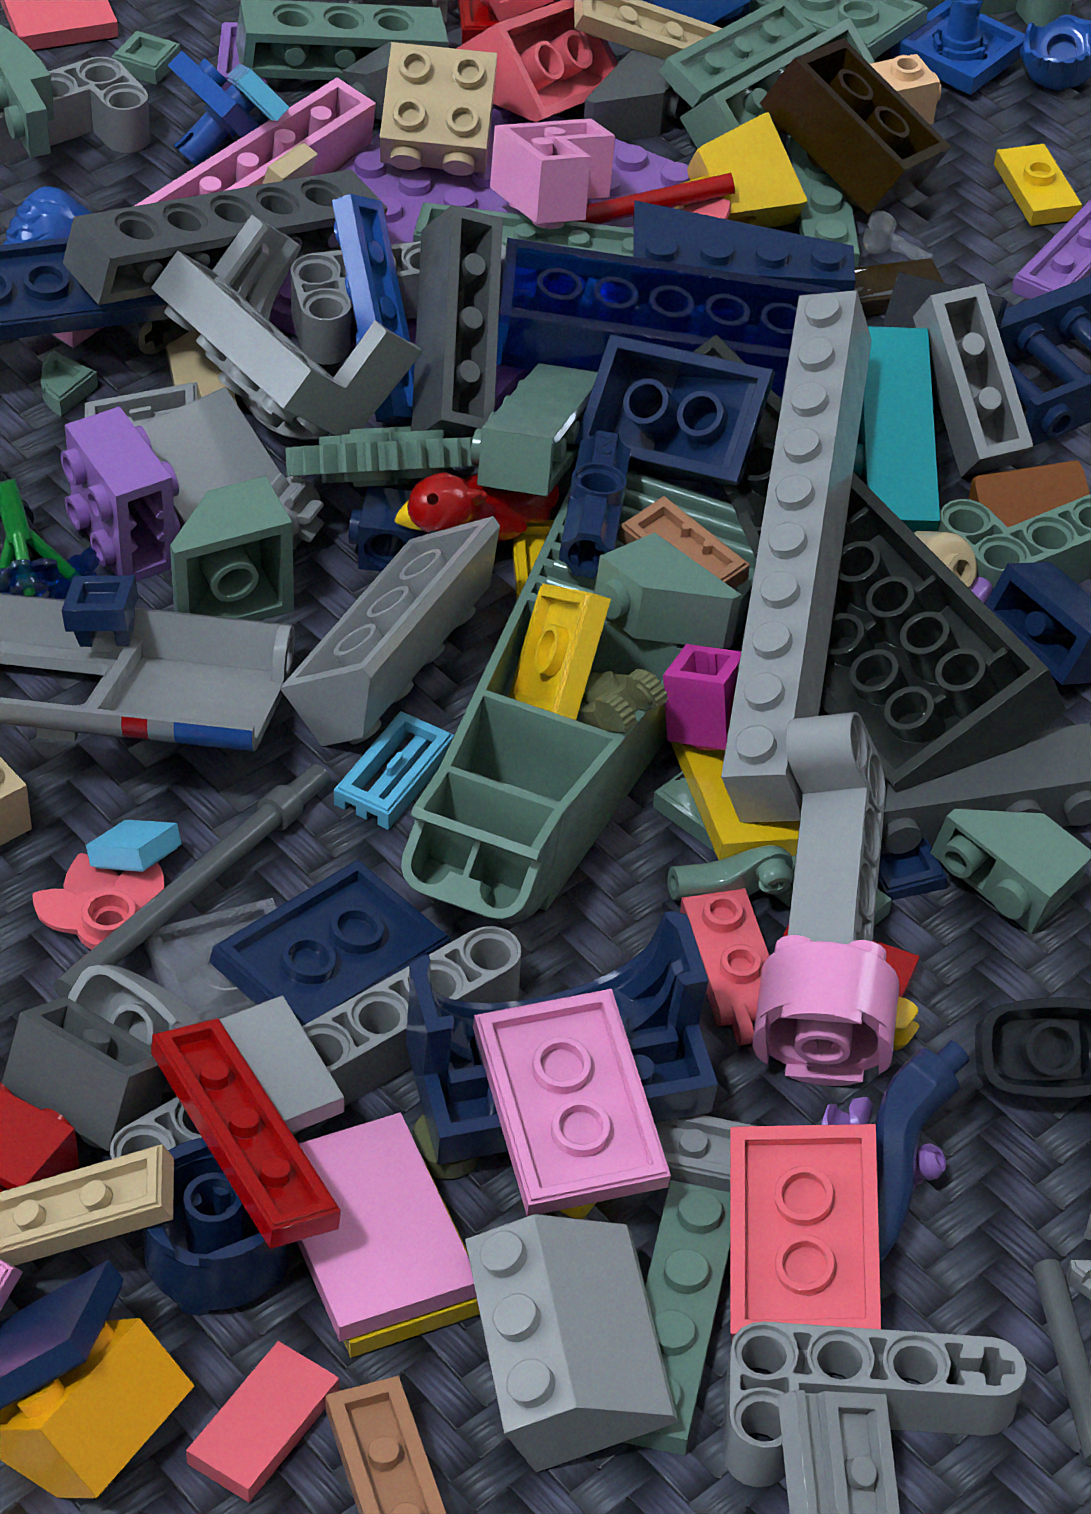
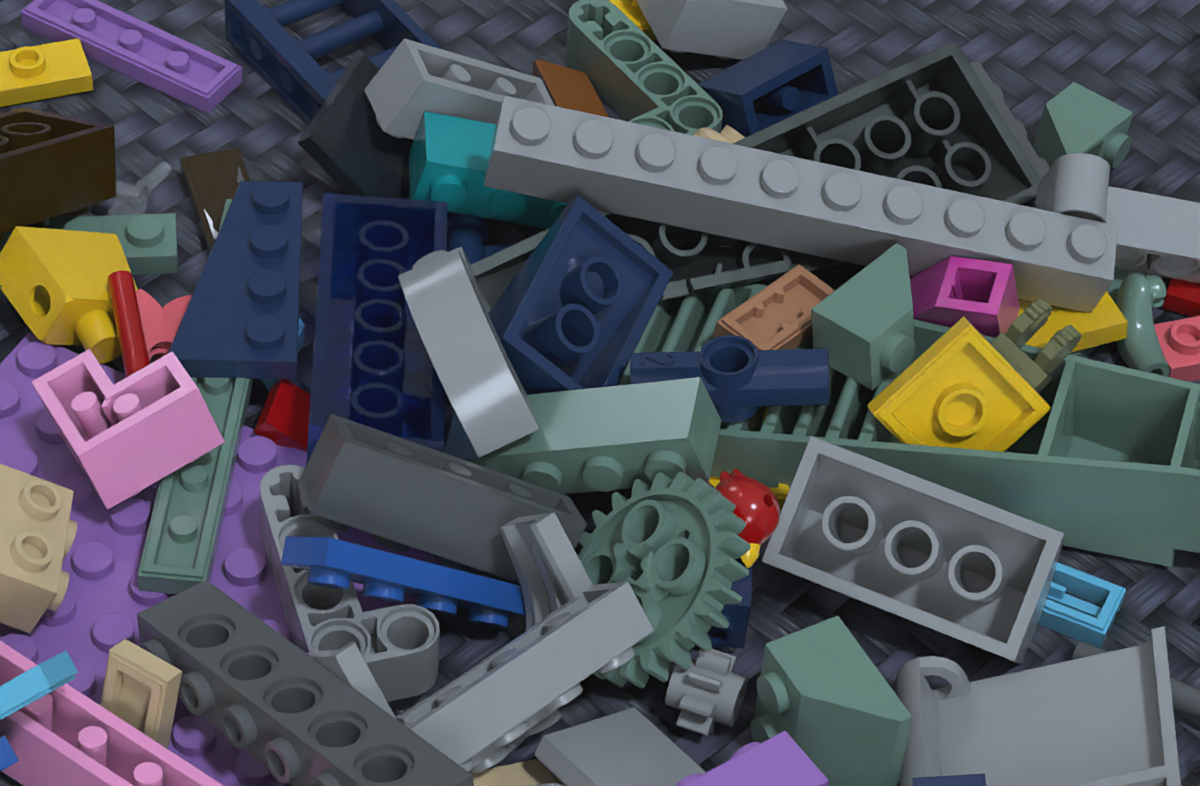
camera: 95 degrees left, 0 degrees up
none -> light grey arch [398,246,539,458]

